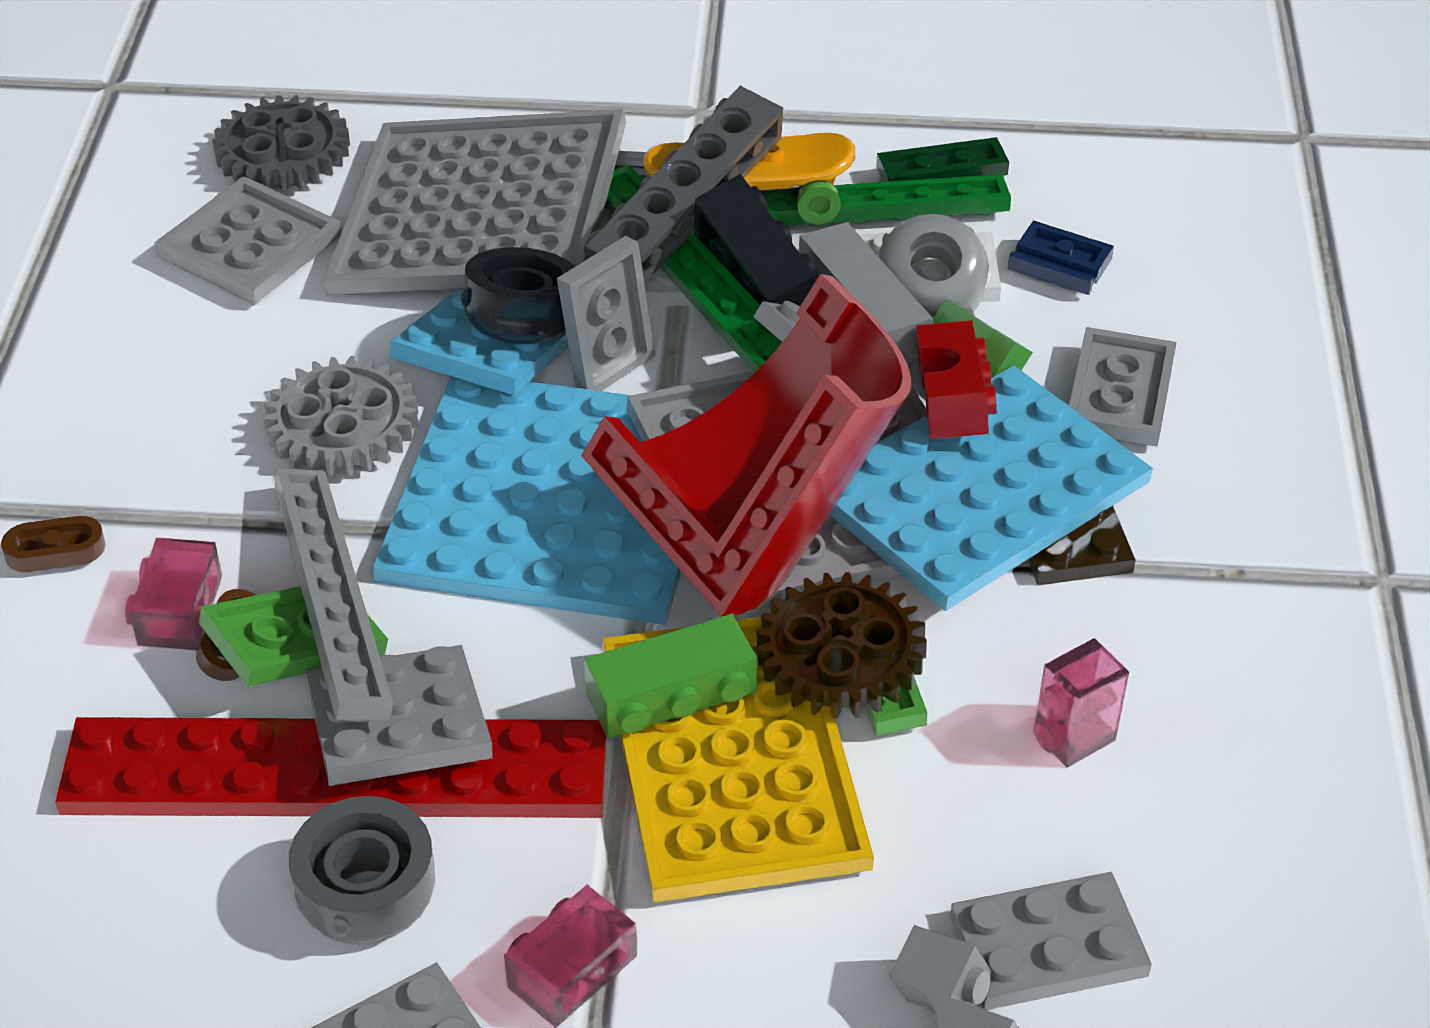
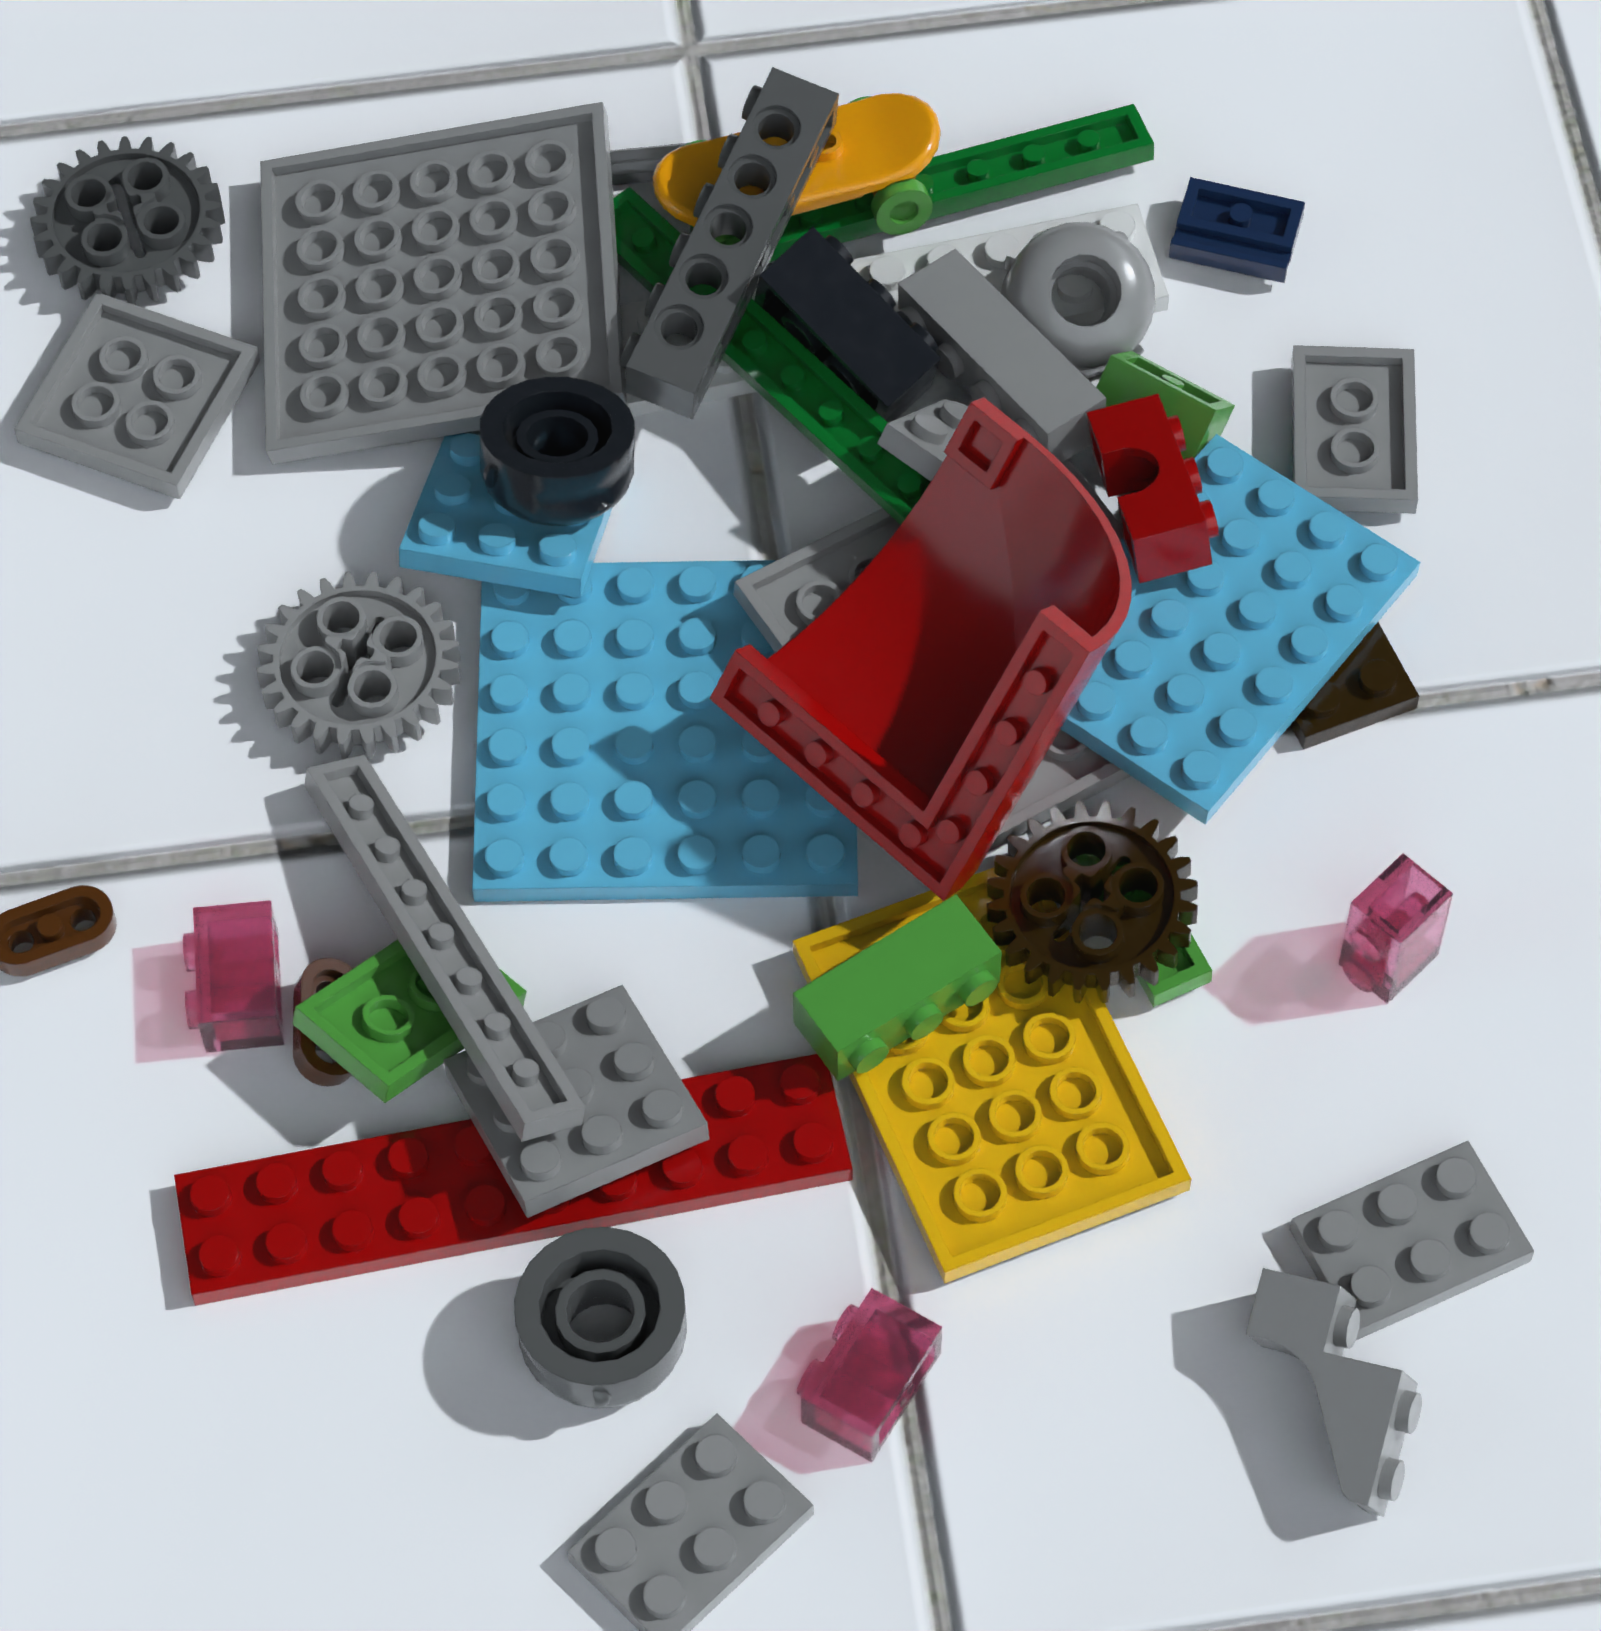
camera: 10 degrees left, 15 degrees up
light grey plate [557,236,655,391] -> none
dark green plate [876,137,1009,182] -> none

